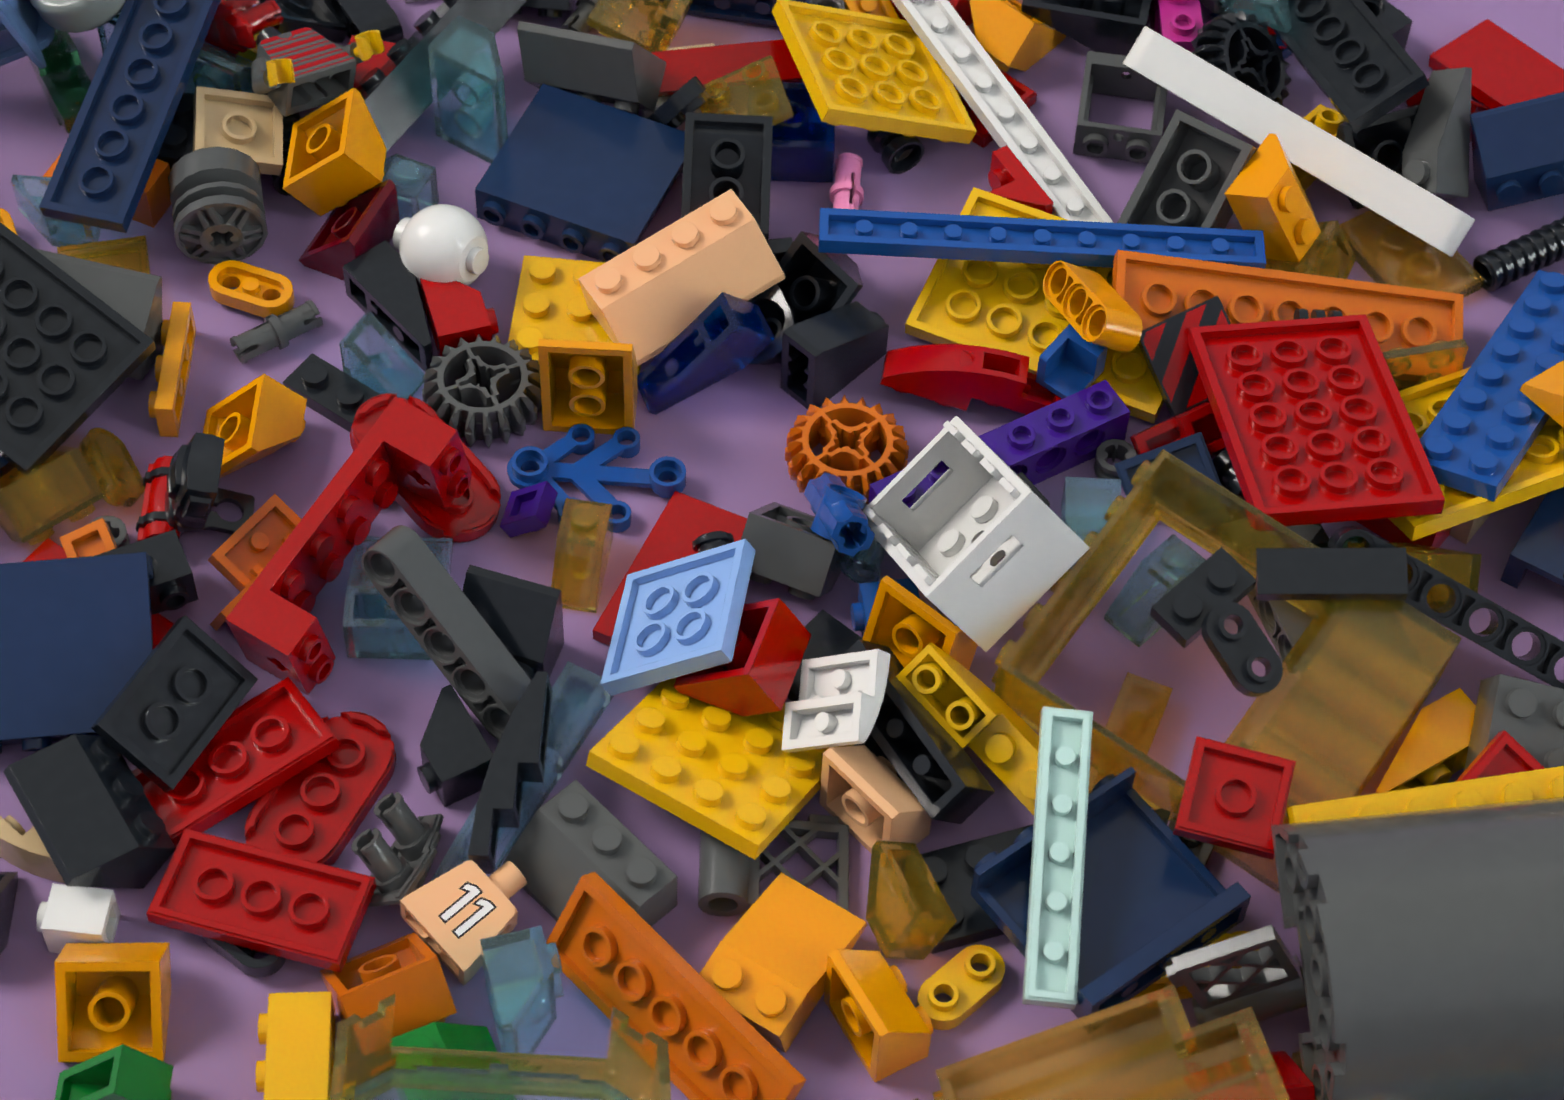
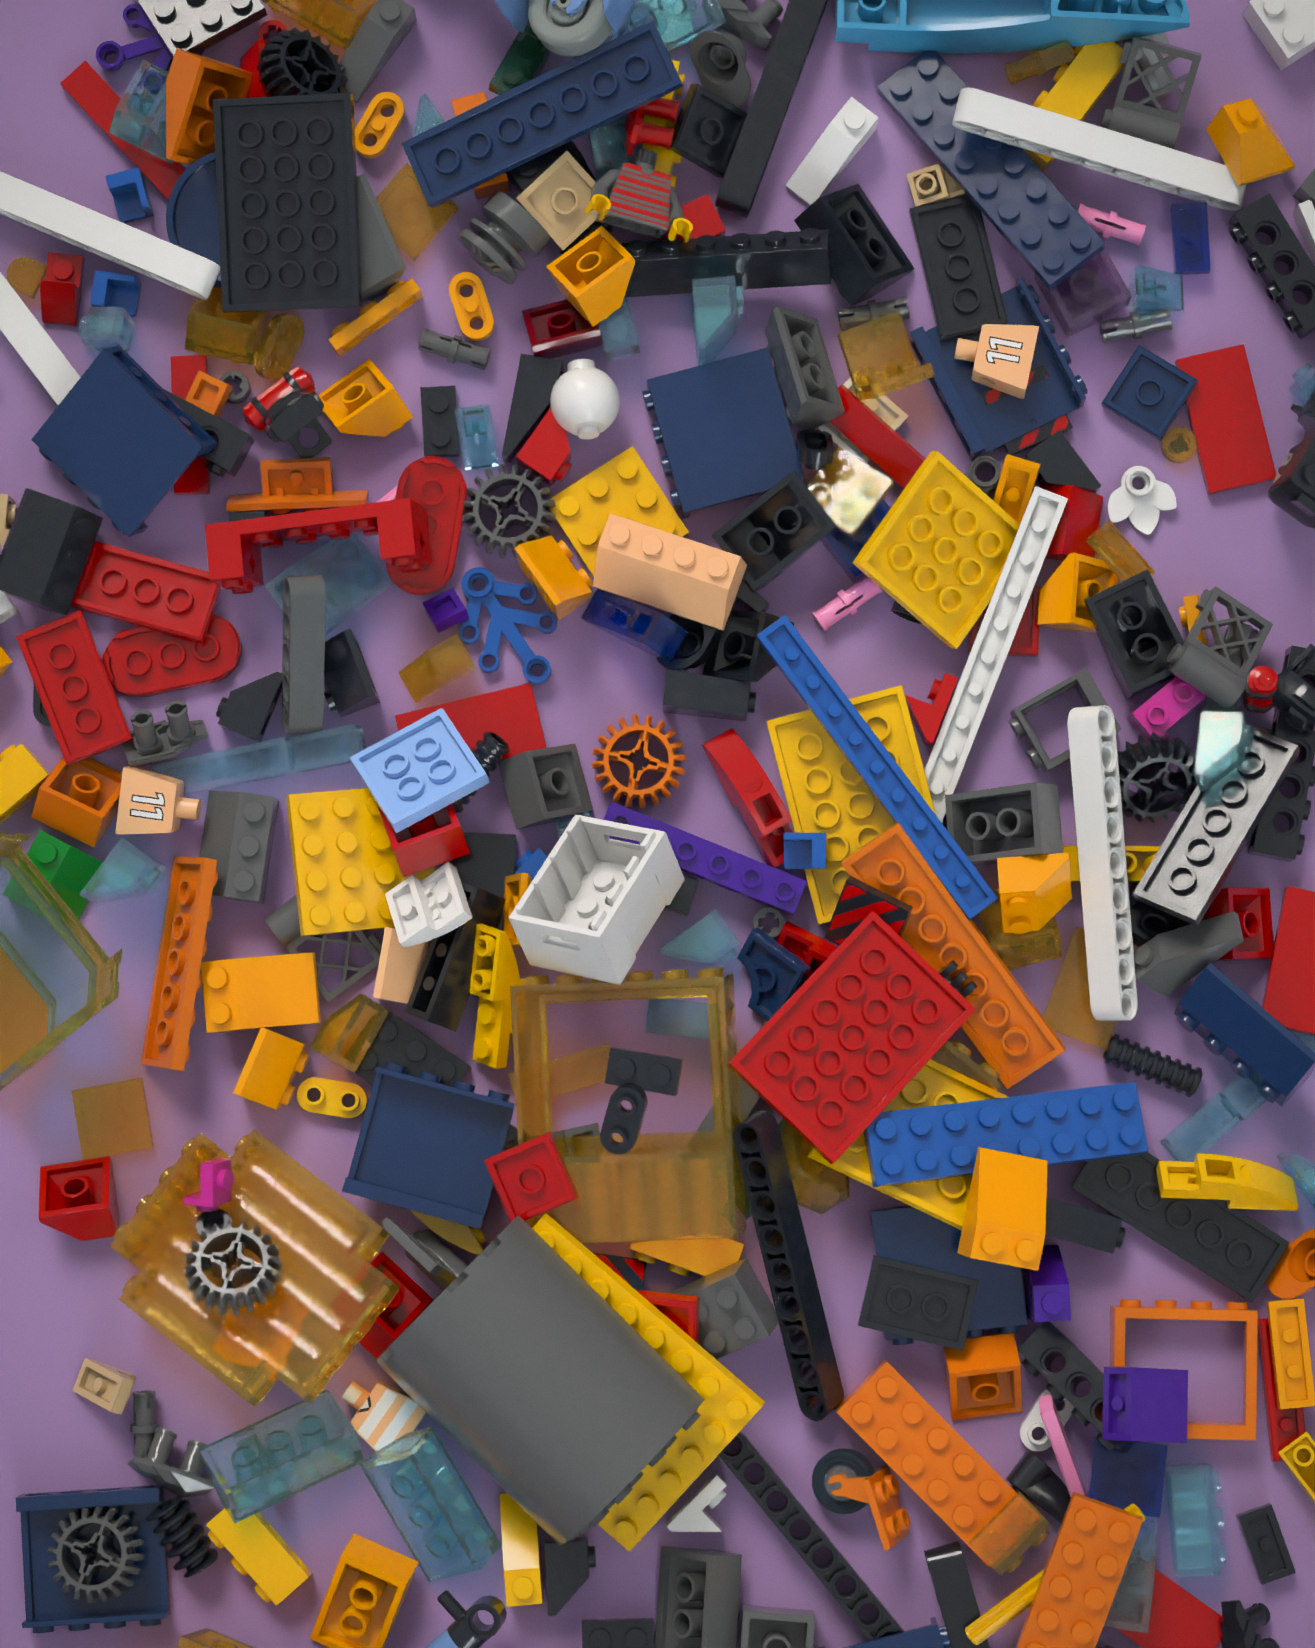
camera: 55 degrees right, 30 degrees up
black plate [91,615,258,792] -> none
black slope [468,671,553,874] -> none
blue piece [804,472,875,557] -> none
light aqua tile [1022,706,1093,1009] -> none
light orange beam [1043,260,1143,353] -> none
black tile [1256,548,1408,600] -> none

